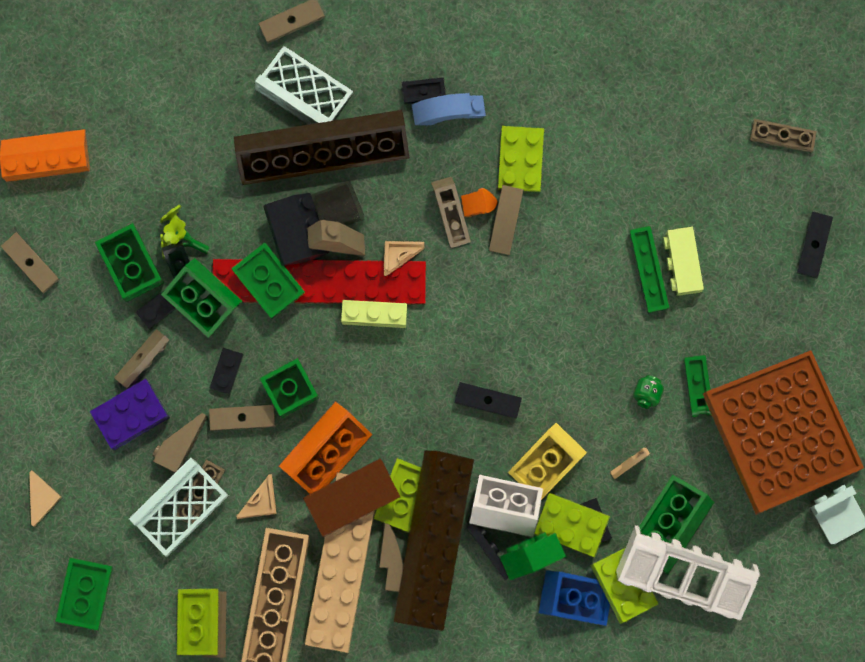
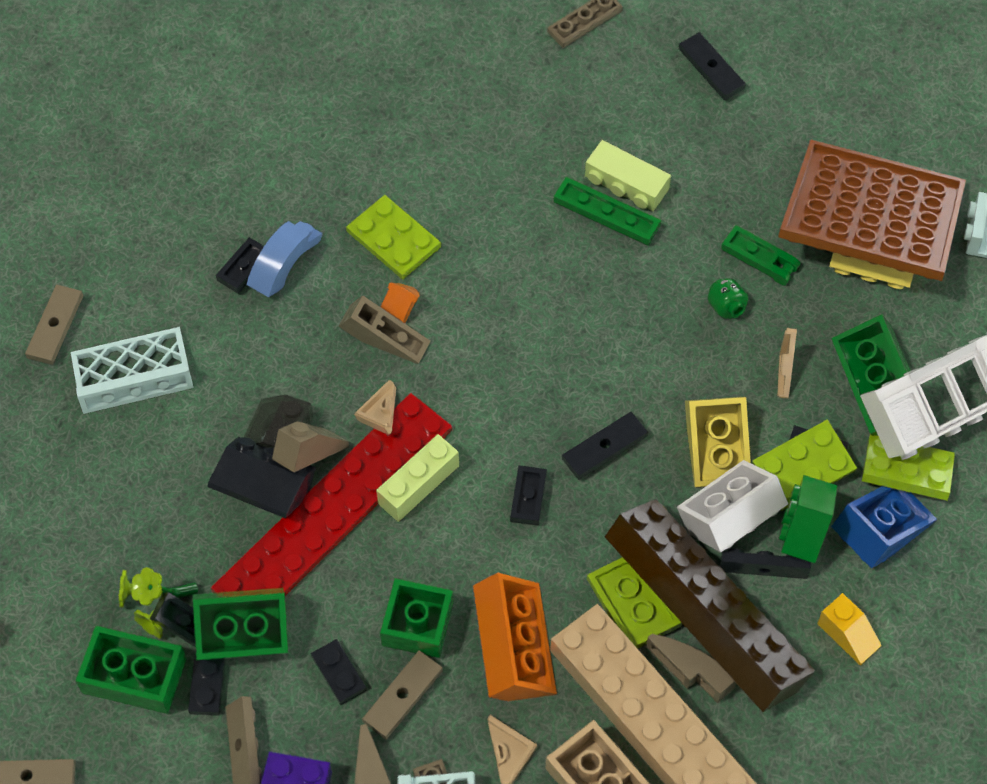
camera: 50 degrees left, 20 degrees down
green plate [231,243,305,319] -> none
dark brown brick [234,110,410,185] -> none
reddish brown tile [303,458,401,537] -> none
dark tan slope [489,185,523,255] -> none
none -> black plate [510,465,547,526]
none -> yellow slope [817,593,882,666]

